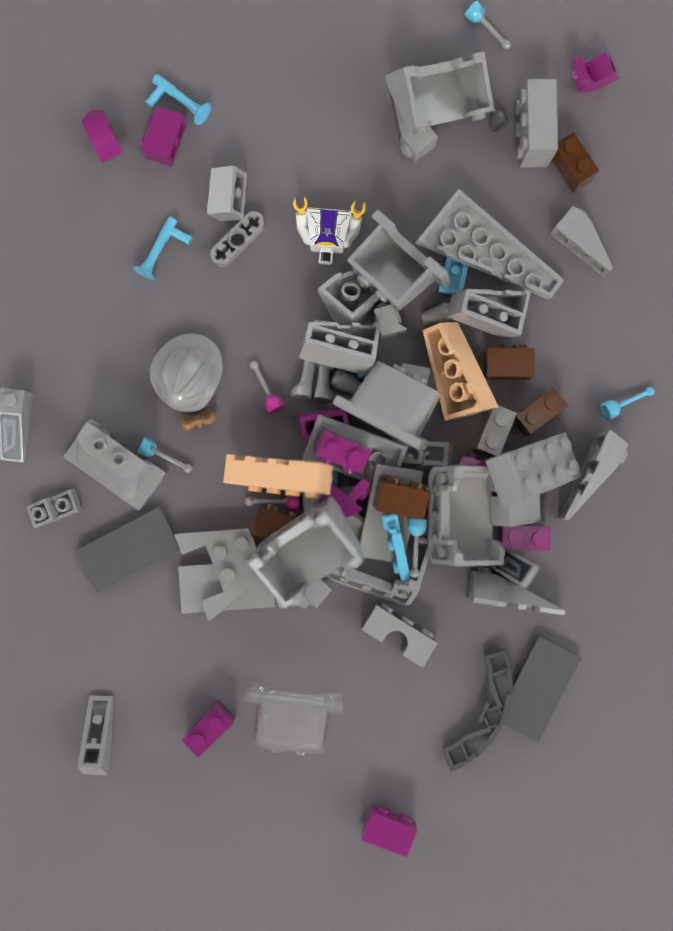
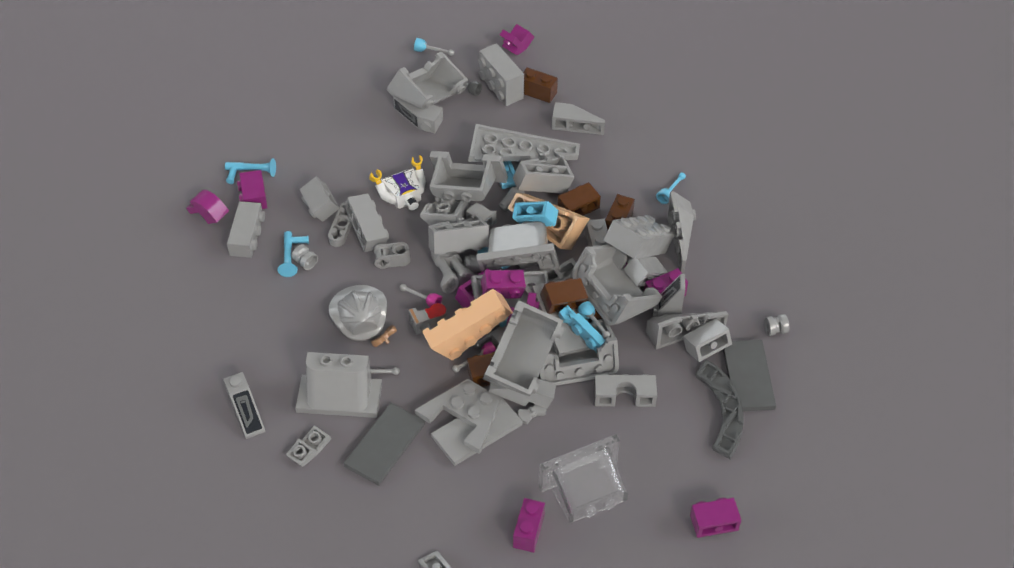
camera: 35 degrees left, 35 degrees down
none -> light grey brick [227,201,265,258]
none -> light grey wheel [292,244,318,270]
none -> light grey brick [345,193,389,252]
none -> light grey piece [374,242,411,269]
none -> light grey leg [408,303,447,335]
none -> medium azure brick [512,201,558,227]
none -> light grey brick [683,319,732,362]
none -> light grey wheel [764,314,790,336]

